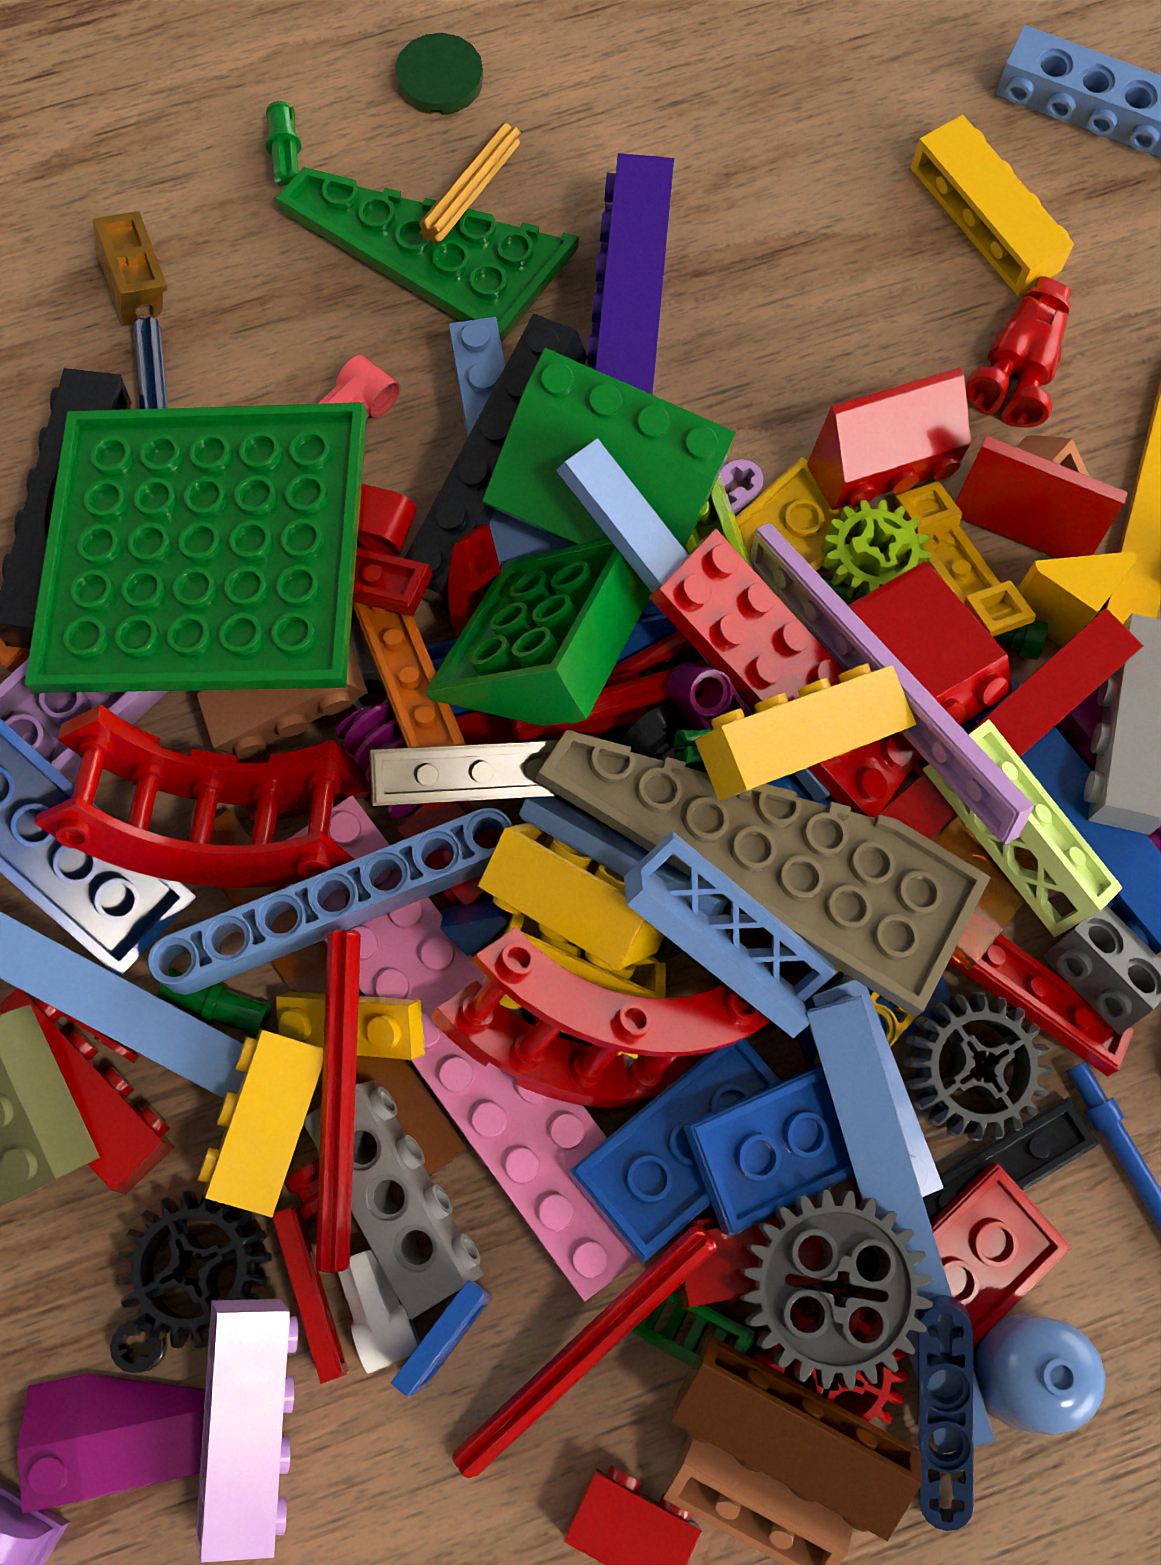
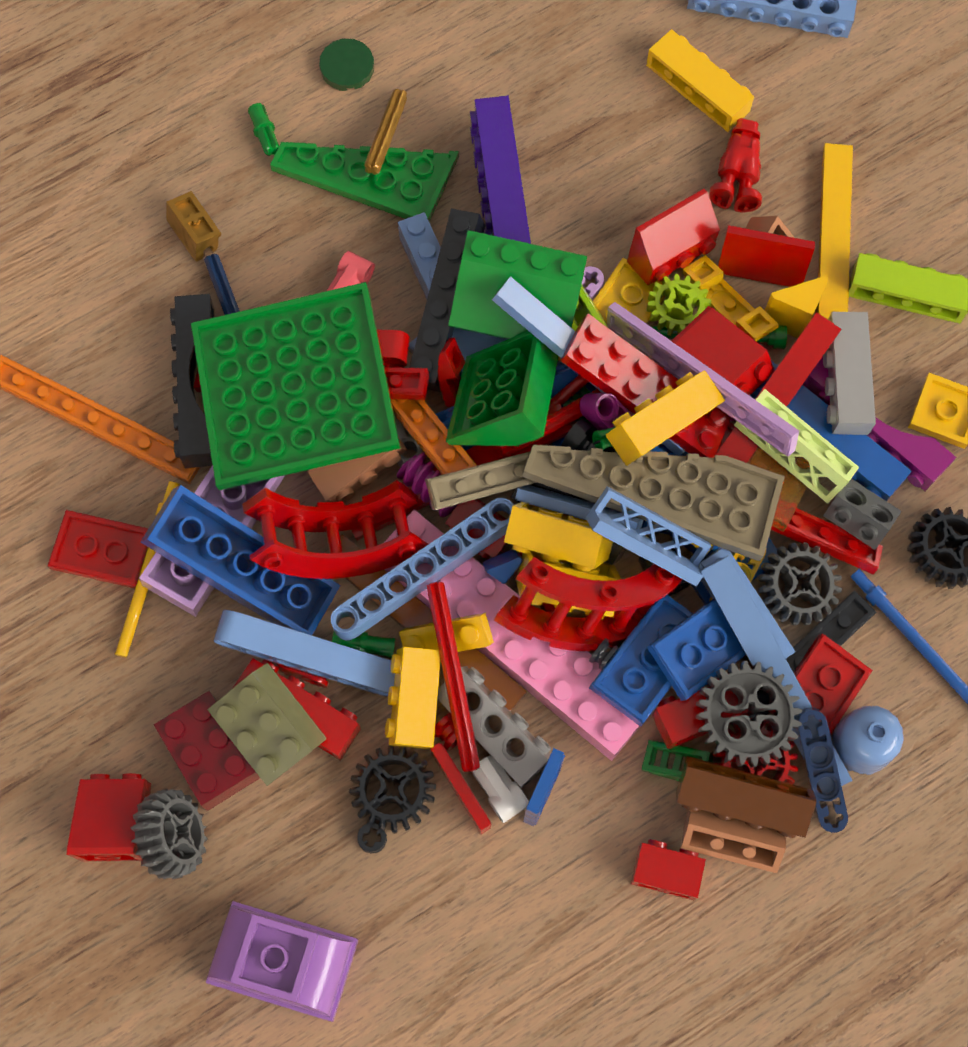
camera: 10 degrees left, 0 degrees up
magenta wedge [16,1373,205,1514] -> none
brick [195,1299,298,1563] -> none
red axle [452,1226,717,1478] -> none
none -> black bush [589,638,619,670]

